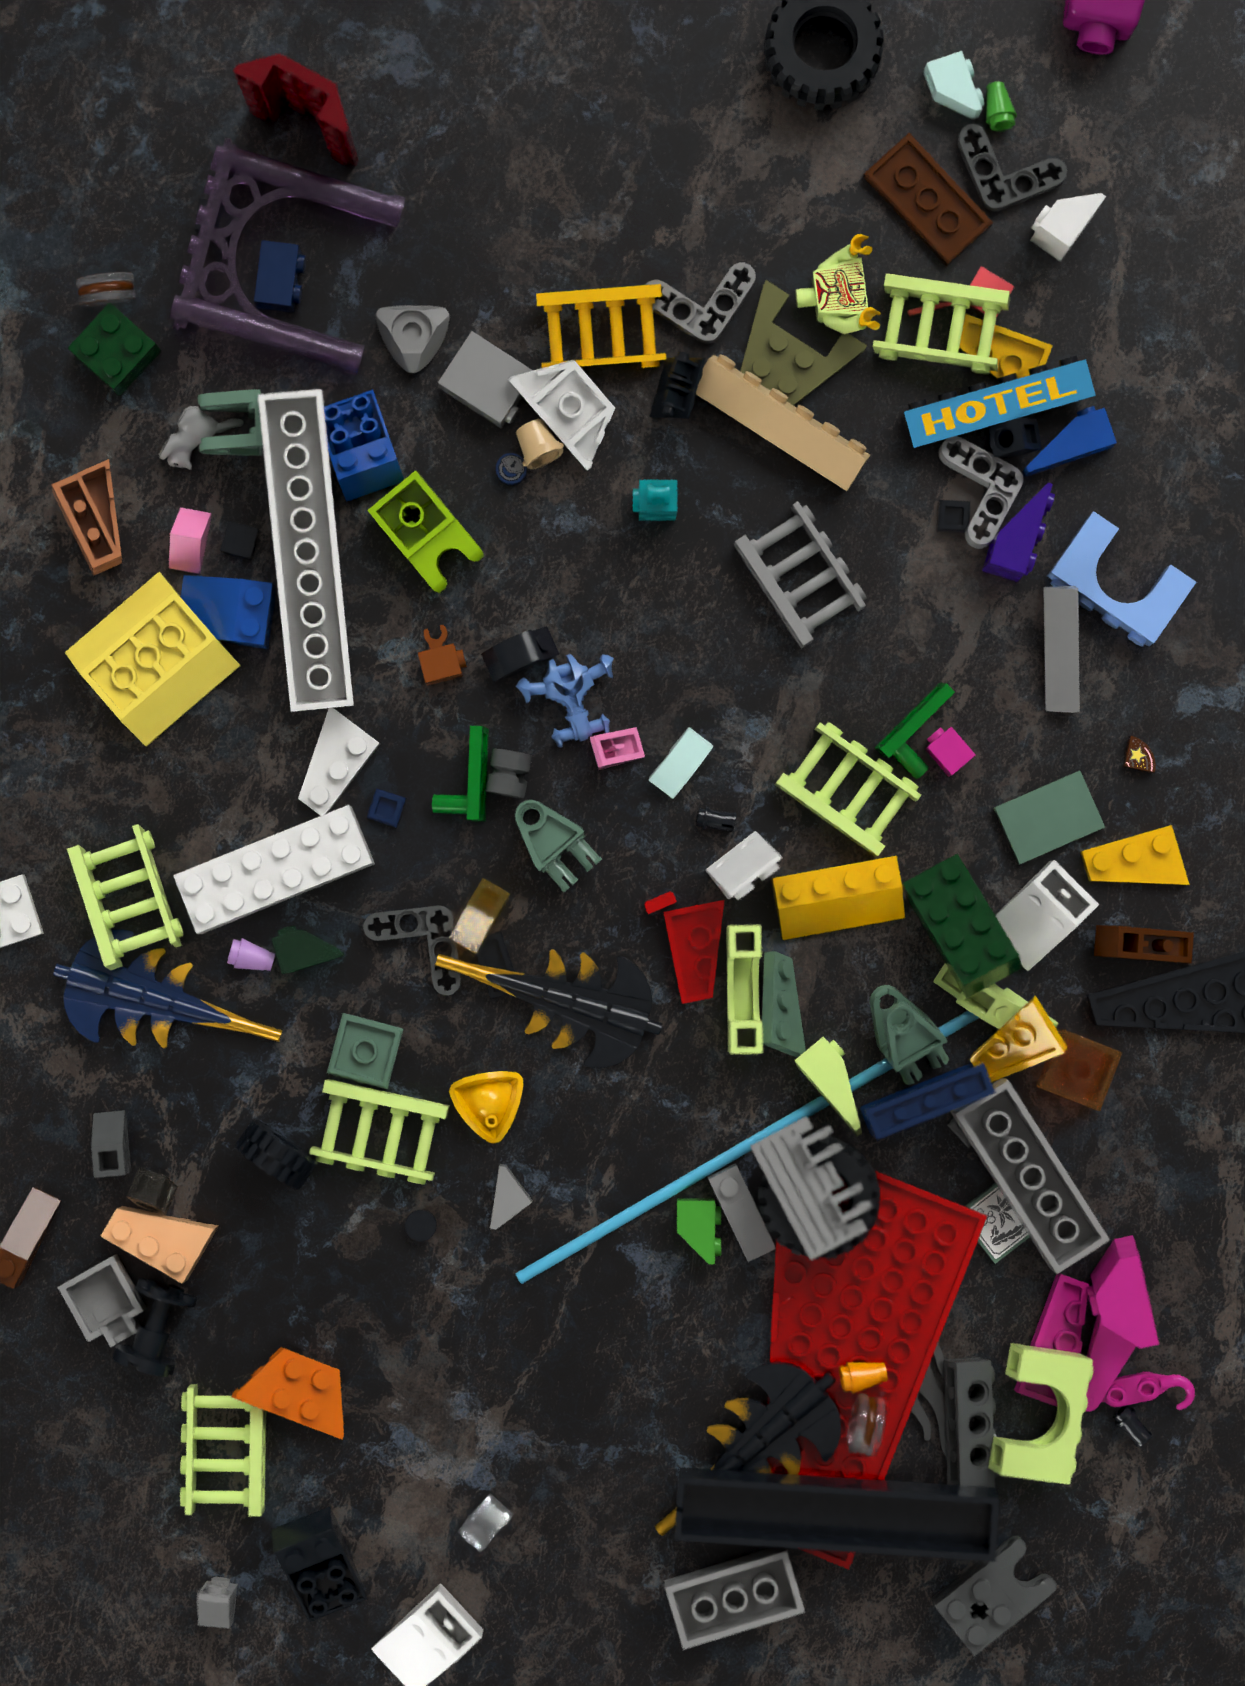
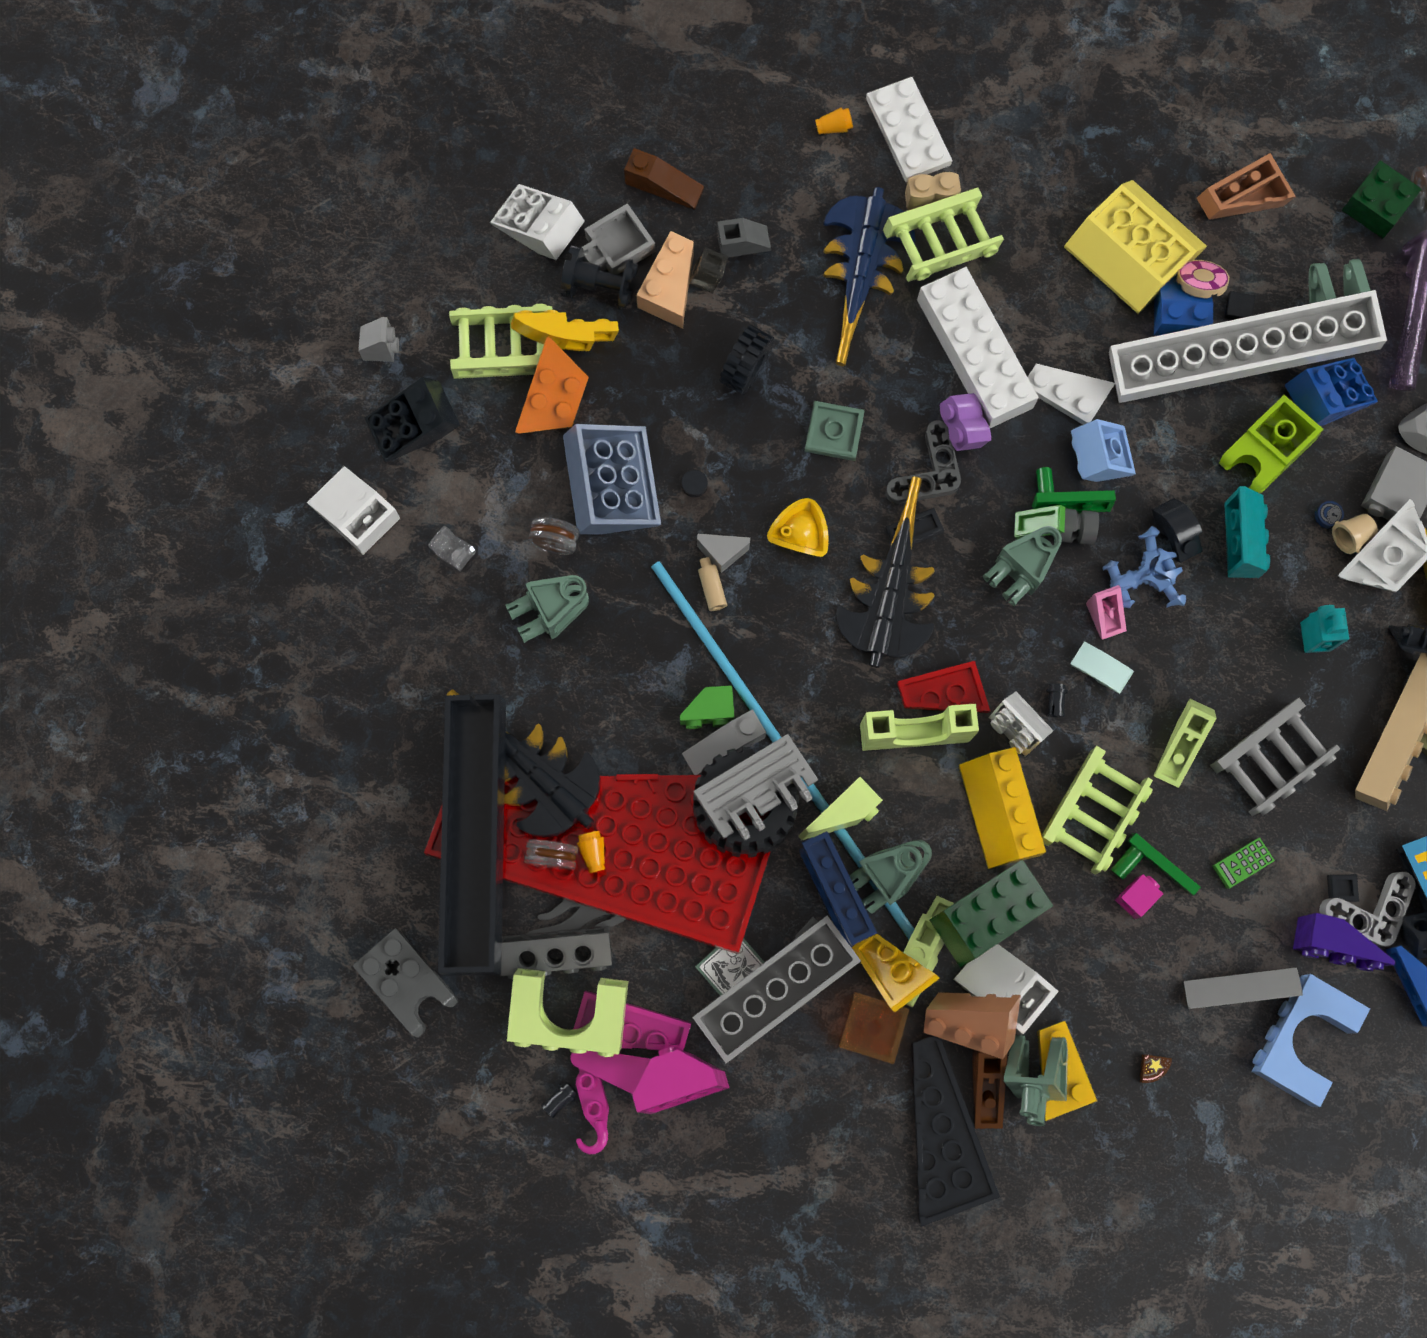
camera: 85 degrees right, 10 degrees down
light grey animal [159,406,244,470] -> none
bright pink slope [169,508,212,574] -> none
lavender cone [227,938,275,971] -> none
clear green slope [271,925,345,975] -> none
yellowish green fence [309,1079,450,1185] -> none
dark blue tile [367,788,407,828] -> none
dark orange brick [418,625,467,686] -> none
clear yellow slope [449,878,510,954] -> none
red tile [644,891,677,915] -> none
light grey brick [664,1547,805,1650] -> none
sand green wing [762,951,806,1057] -> none
sand green tile [994,771,1105,865] -> none
none -> white slope [490,184,585,260]
none -> sand green piece [505,575,589,643]
none -> yellow slope [511,310,619,351]
none -> clear head [528,517,580,555]
none -> sand blue slope [563,424,661,534]
none -> tan cylinder [698,557,727,611]
none -> tan brick [905,172,961,210]
none -> nougat wedge [923,993,1021,1059]
none -> medium lavender brick [940,393,991,451]
none -> sand green piece [1004,1035,1068,1126]
none -> bright green tile [1014,505,1065,539]
none -> light blue slope [1071,419,1136,482]
none -> yellowish green slope [1154,699,1216,788]
none -> tile [1176,260,1229,298]
none -> bright green tile [1213,838,1275,889]
none -> teal slope [1224,486,1270,578]

